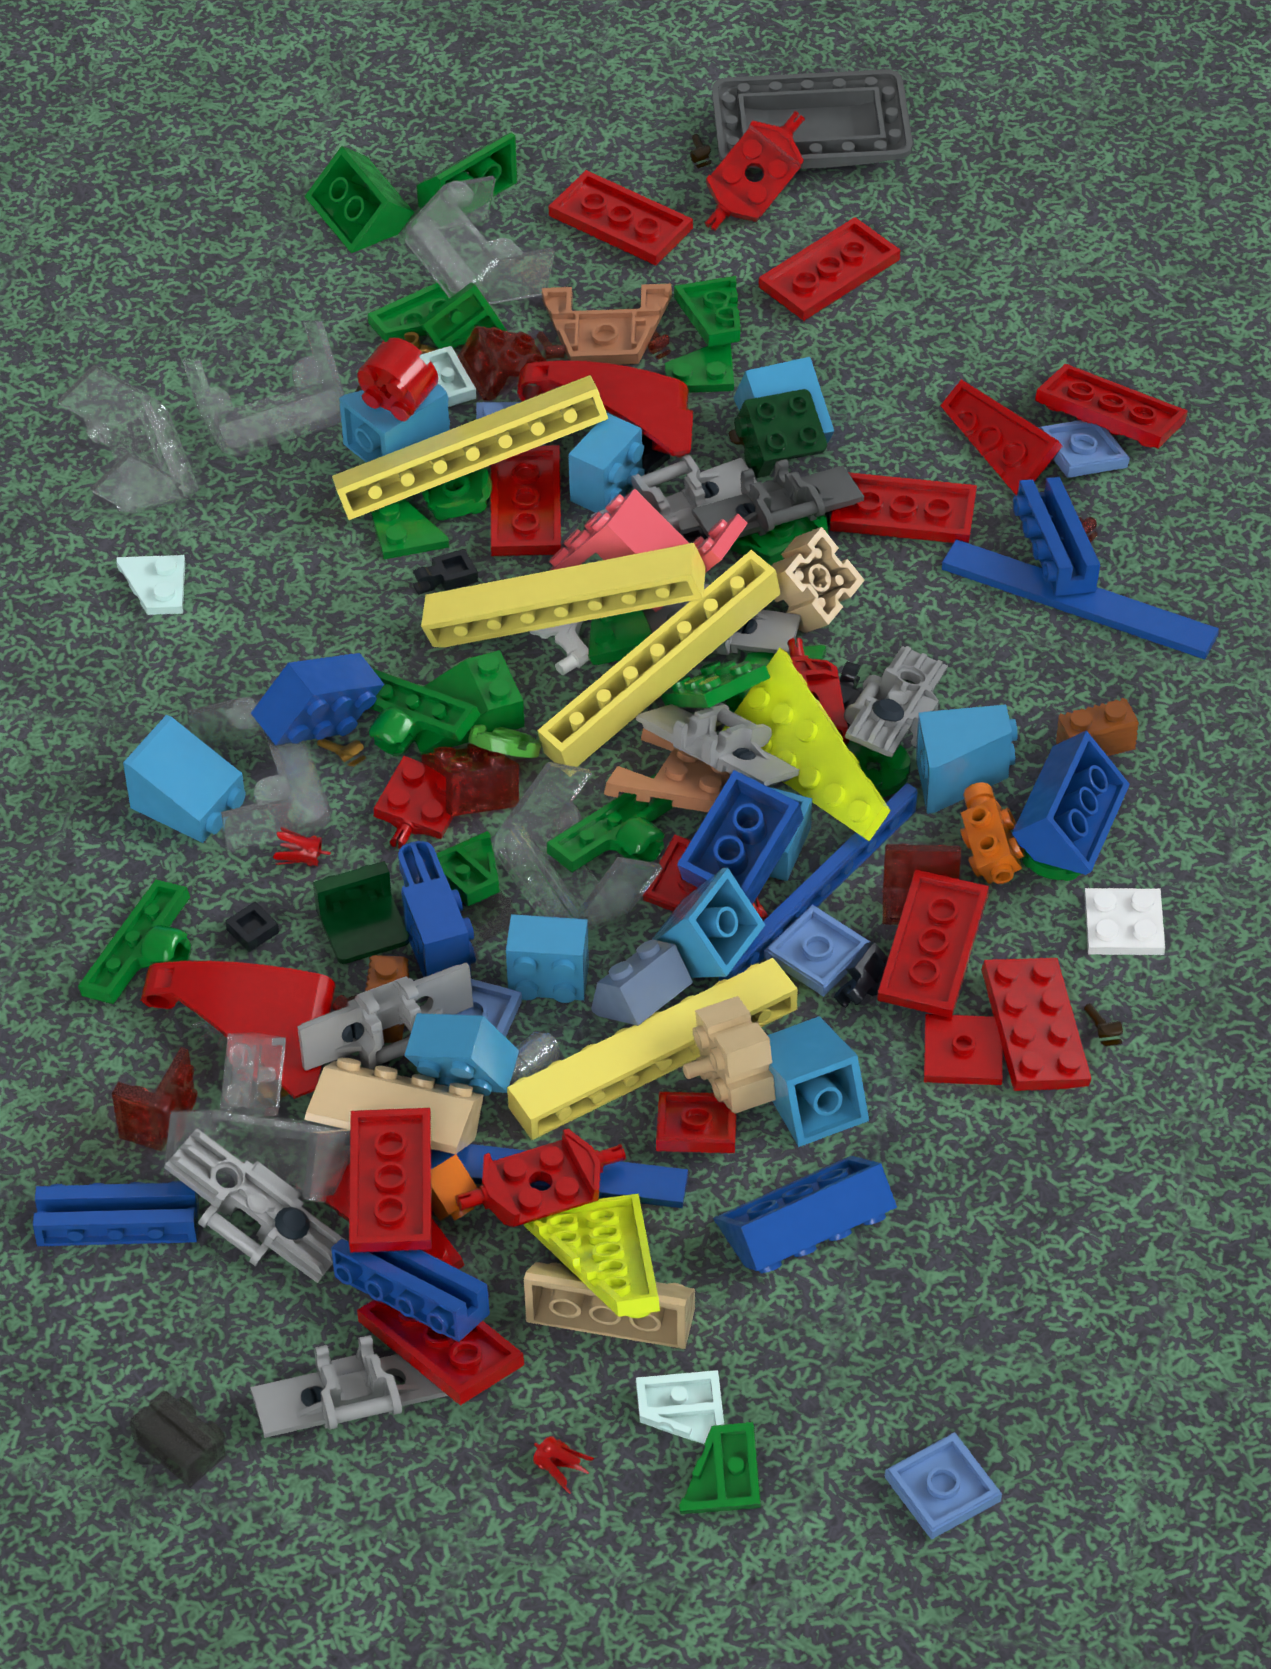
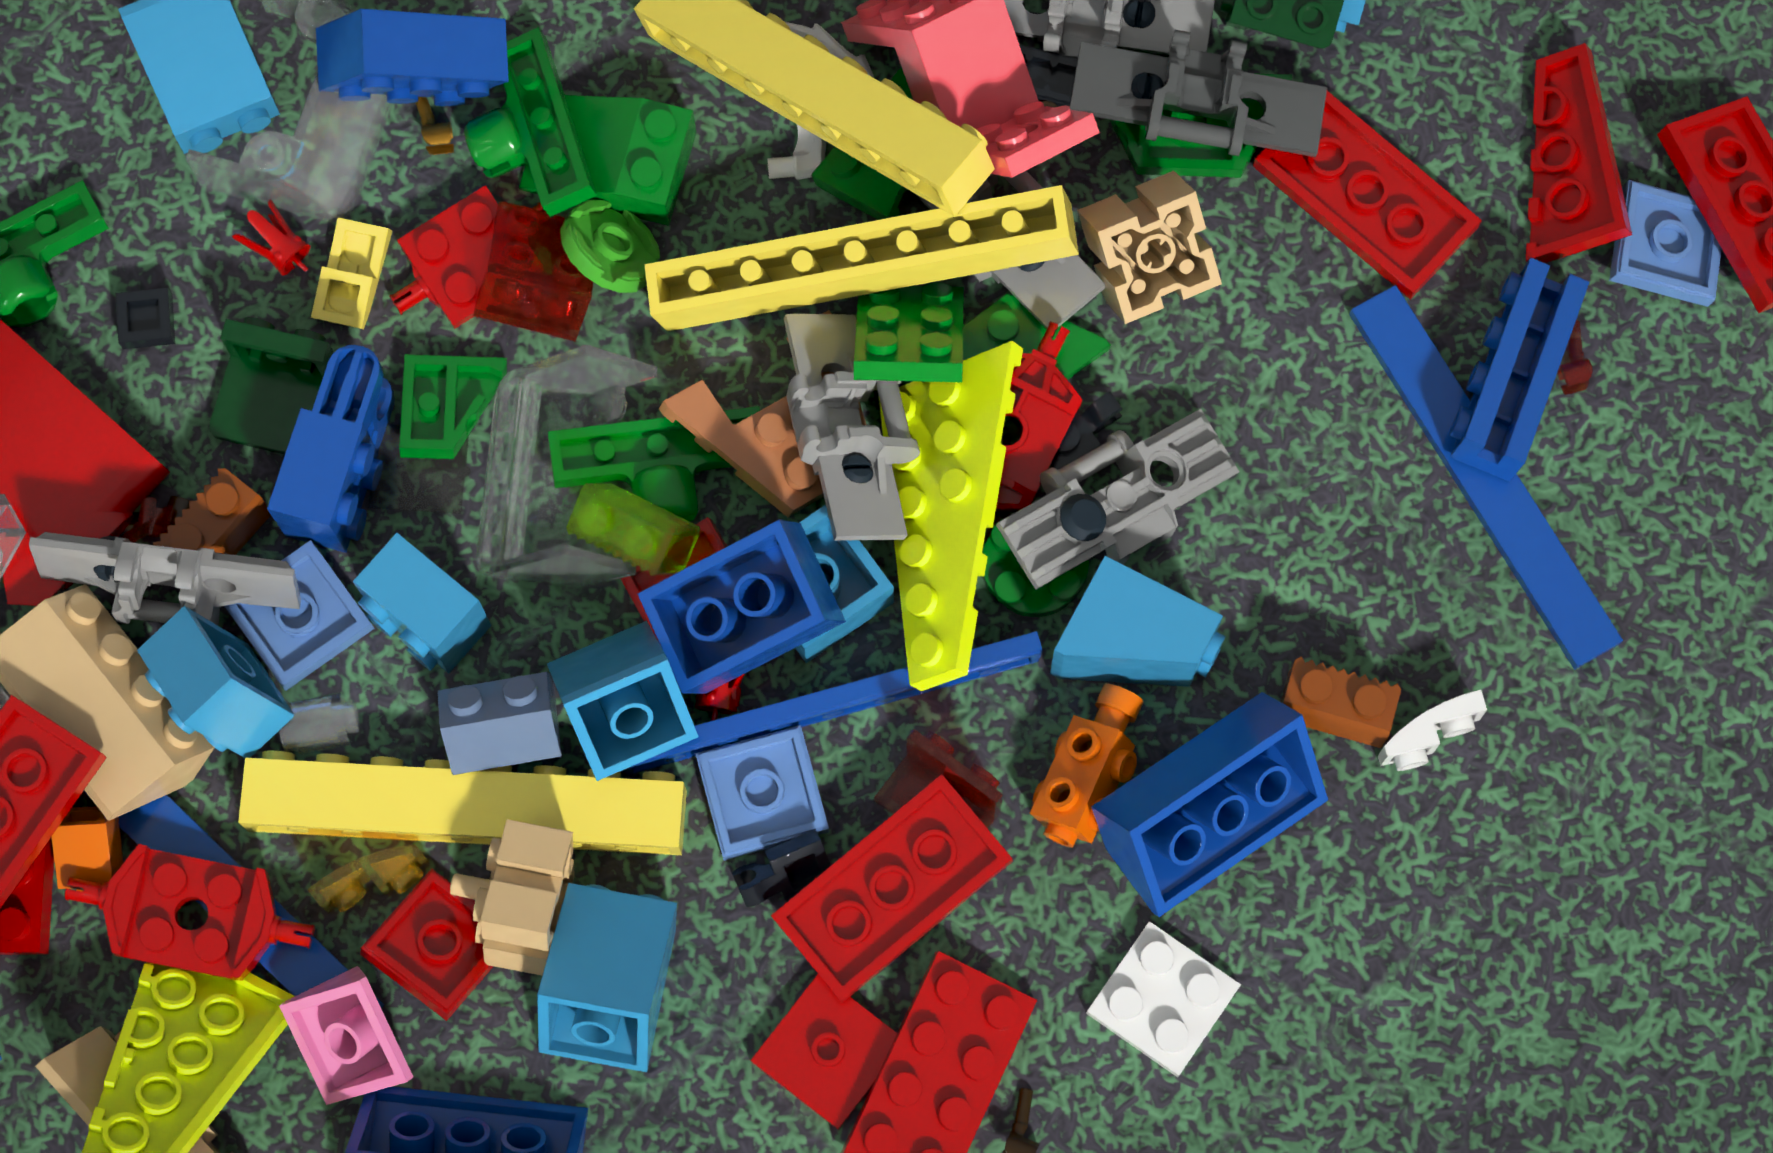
camera: 35 degrees right, 25 degrees up
none -> bright pink slope [279,966,413,1105]
none -> clear yellow slope [307,844,428,914]
none -> light yellow slope [311,218,392,329]
none -> clear neon green brick [566,483,700,576]
none -> white slope [1378,690,1487,771]

